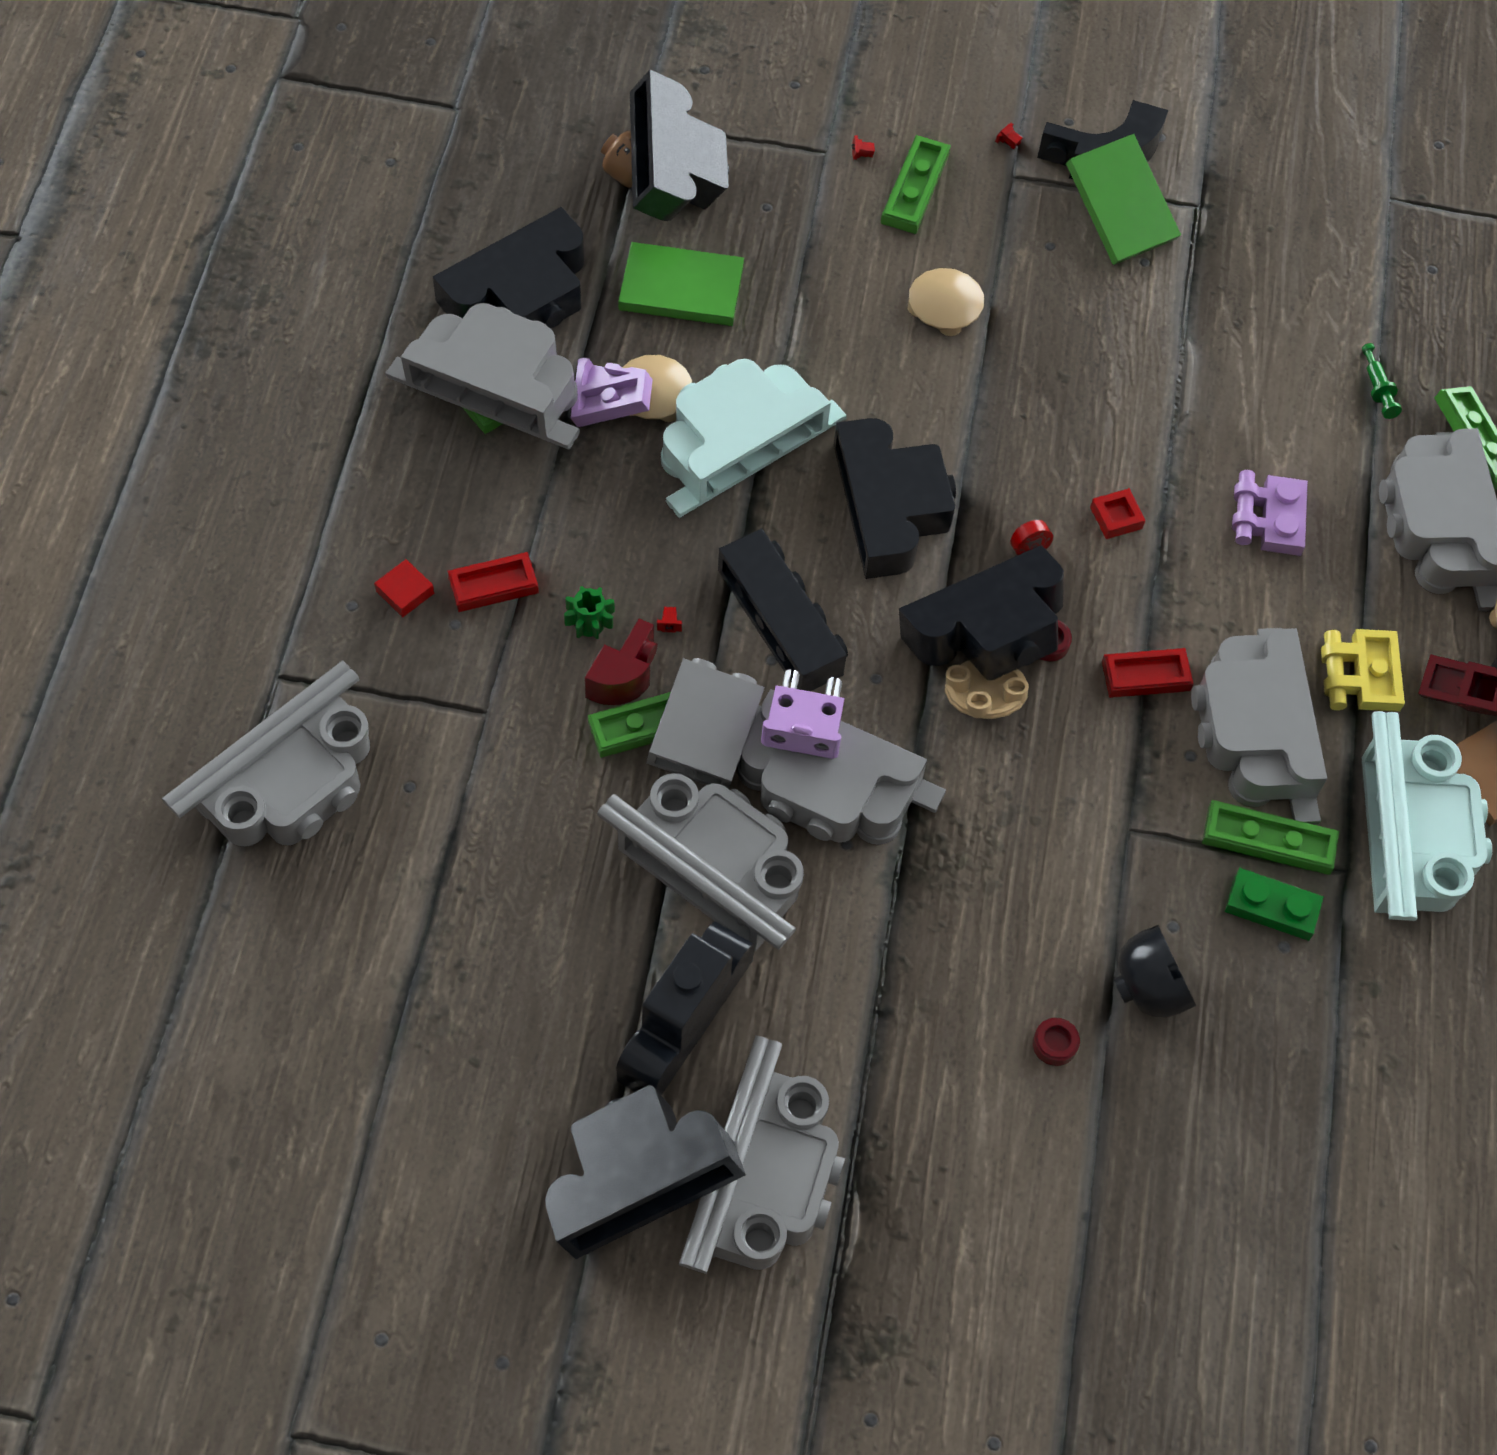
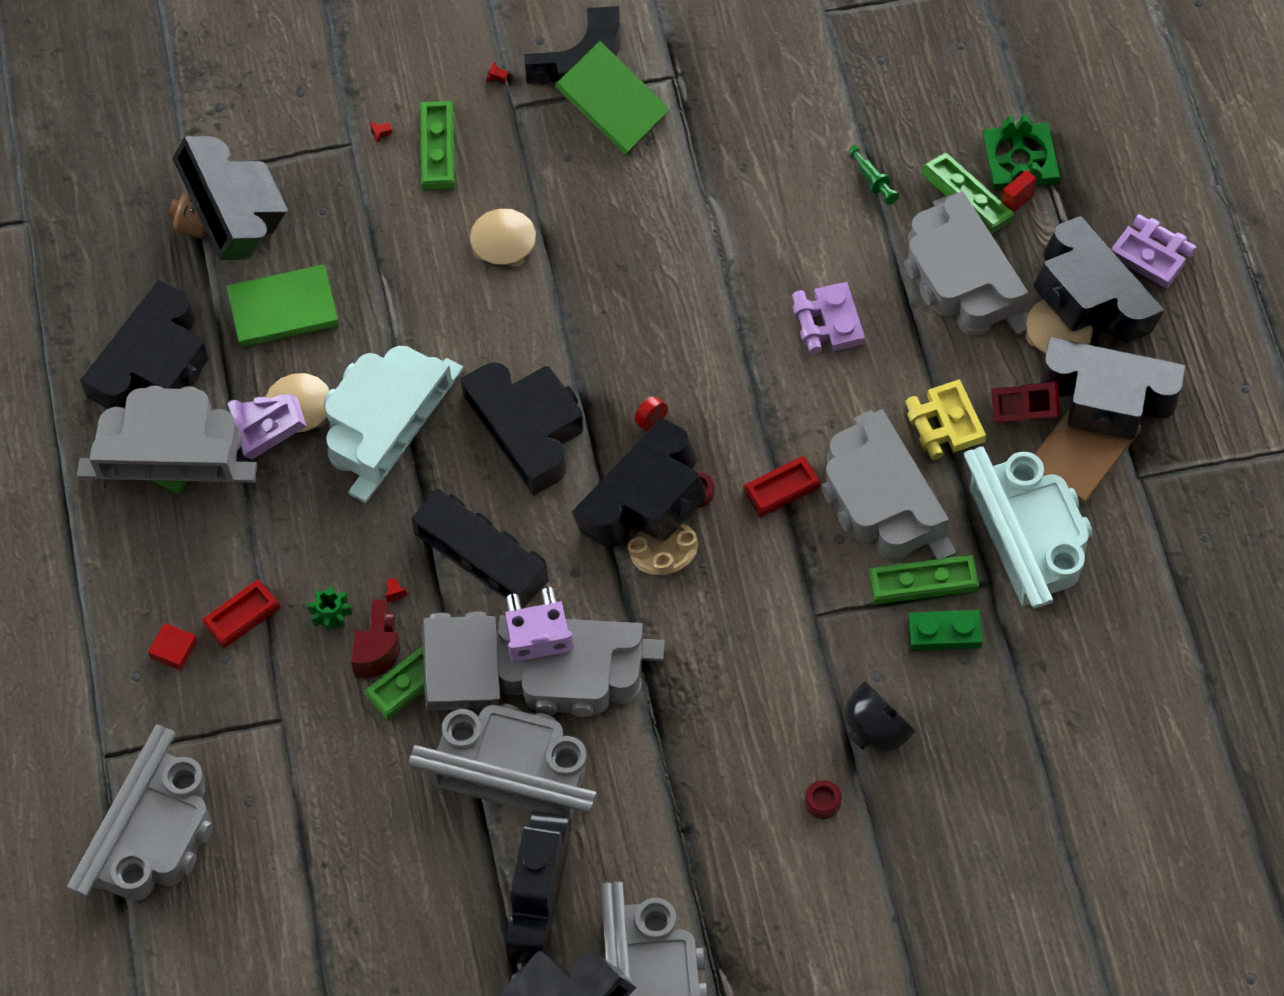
camera: 15 degrees left, 0 degrees up
red tile [1090,488,1146,539] -> none

